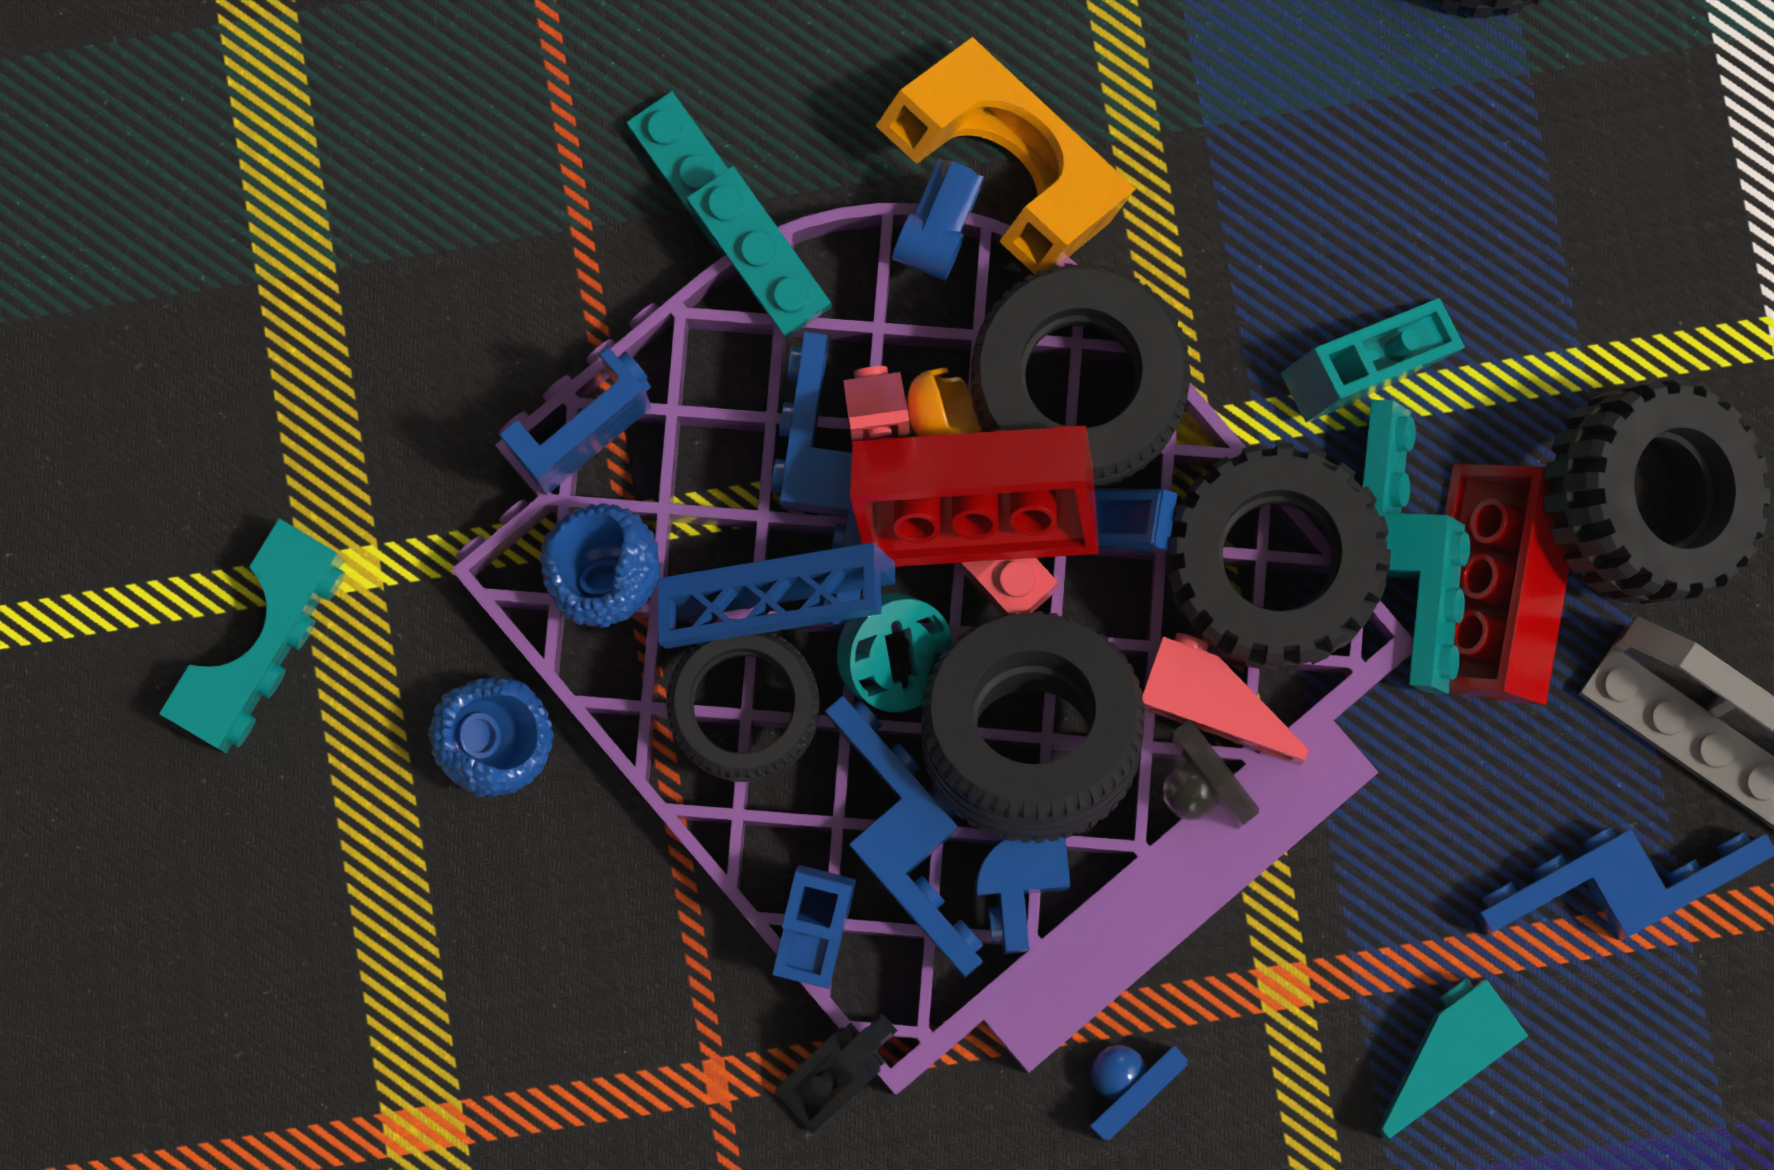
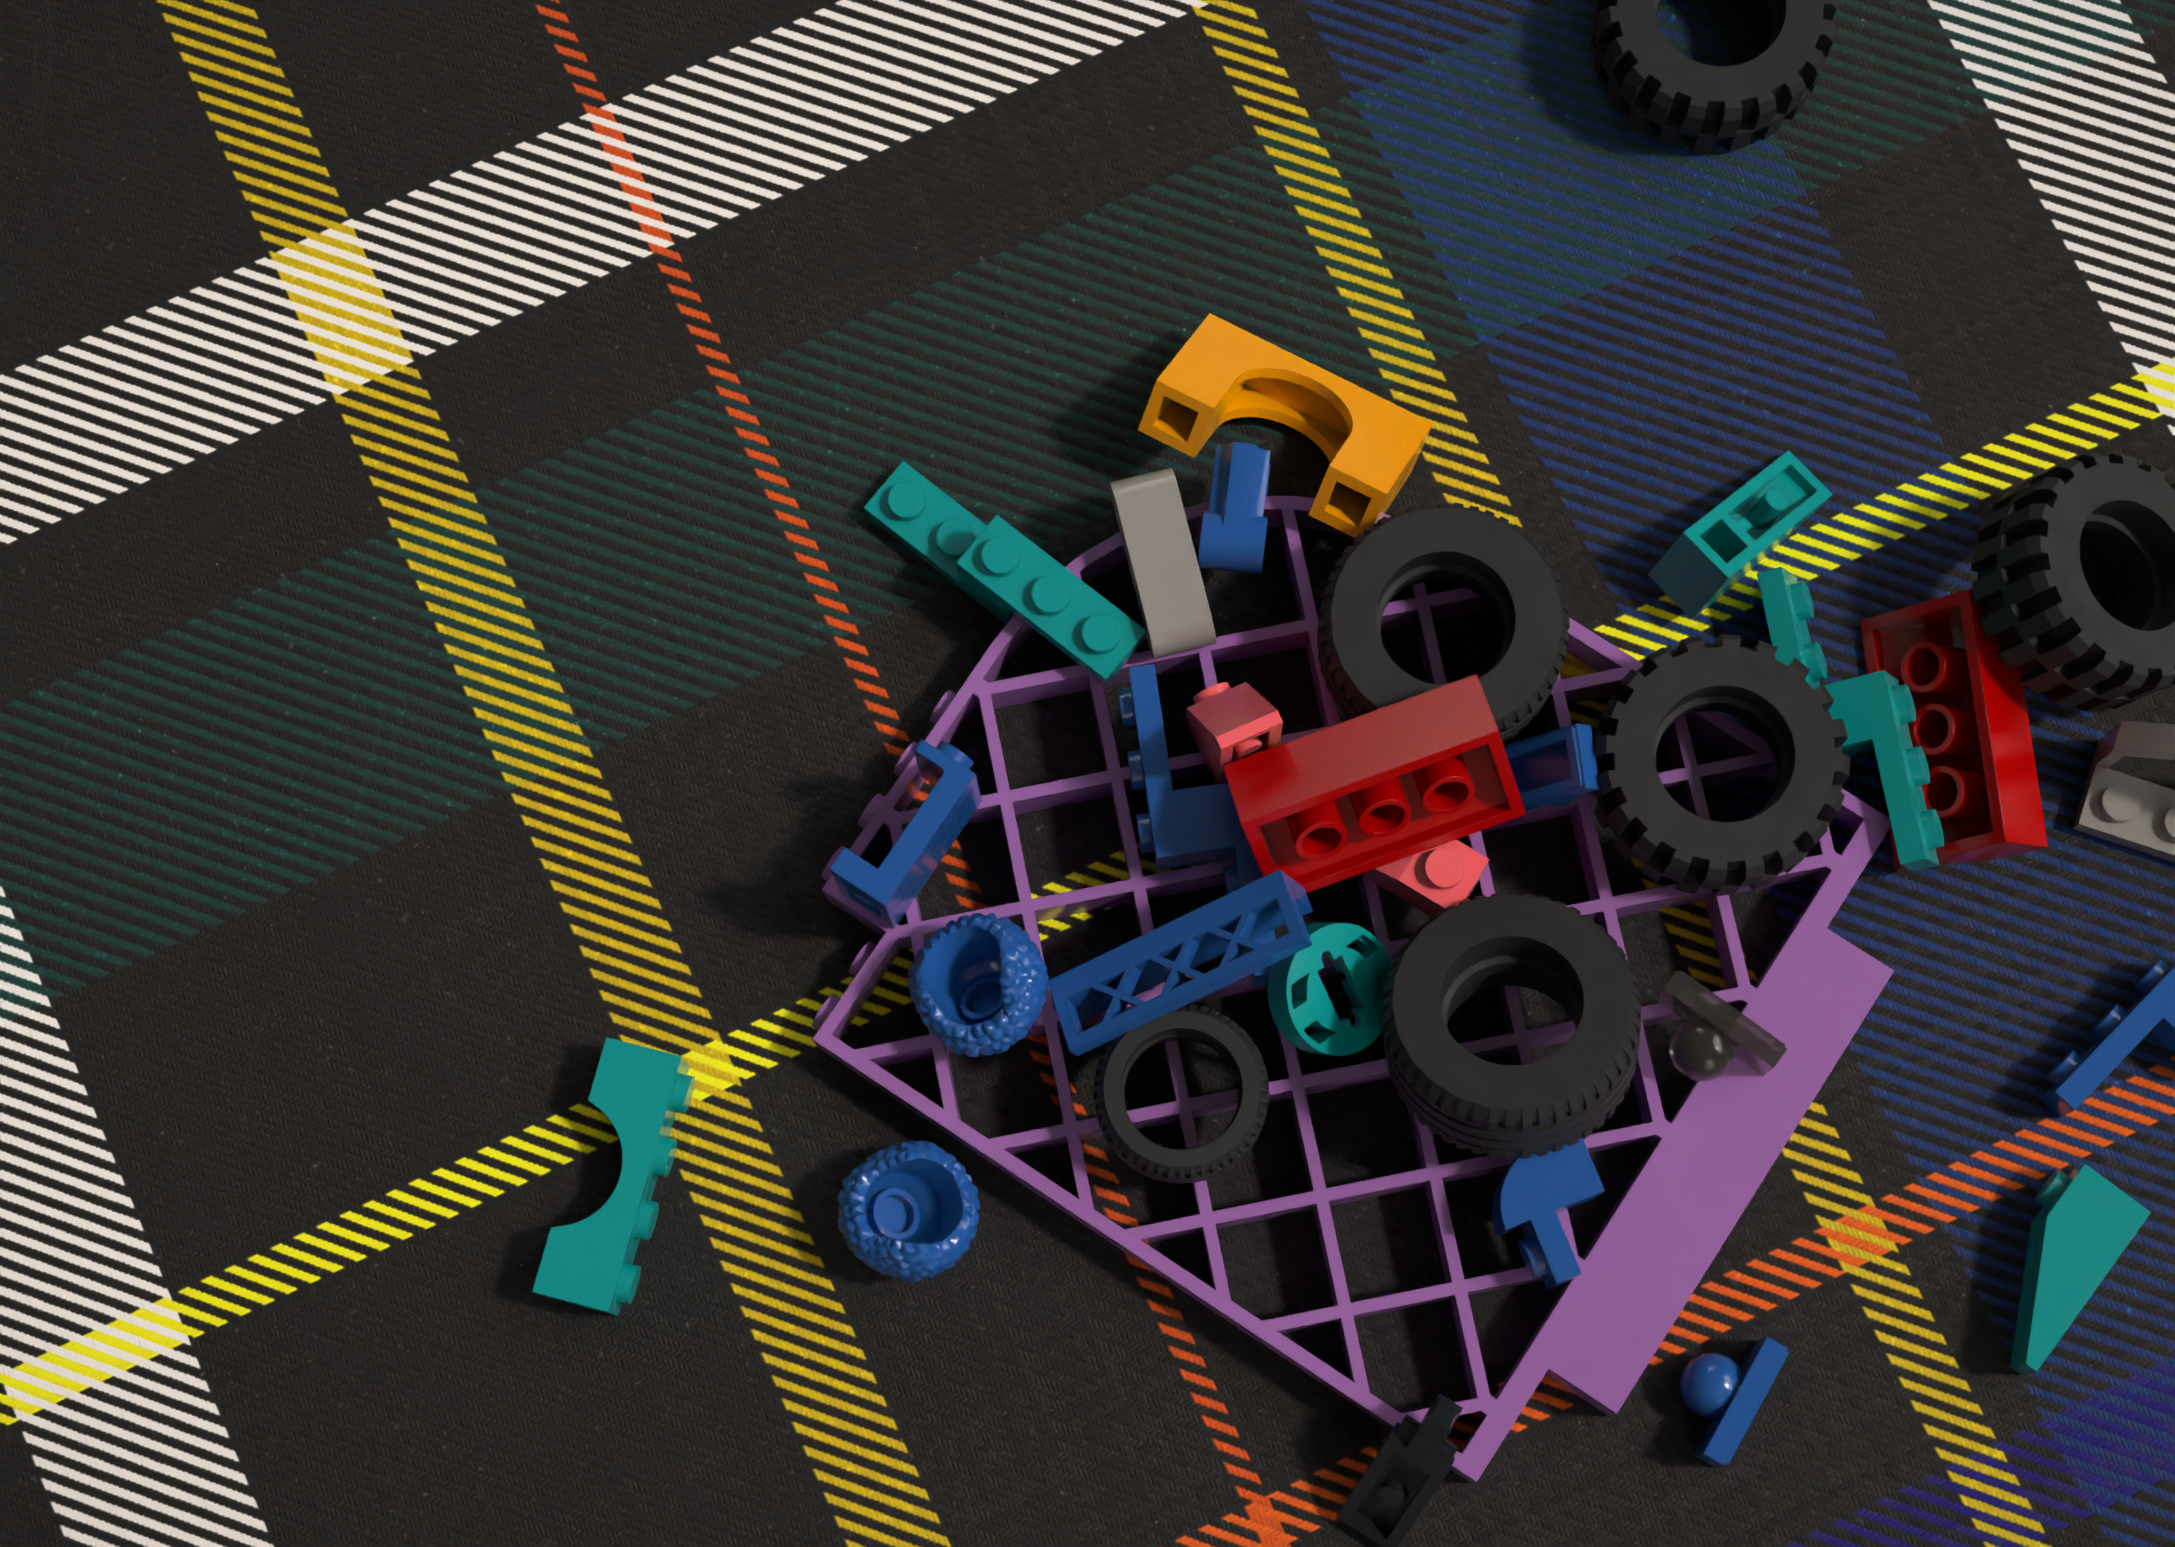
camera: 15 degrees left, 5 degrees down
blue brick [772,865,856,989] -> none
blue bracket [825,696,983,978] -> none
light orange hair [906,367,982,437] -> none
coral slope [1142,633,1309,766] -> none
none -> light grey beam [1109,468,1216,659]

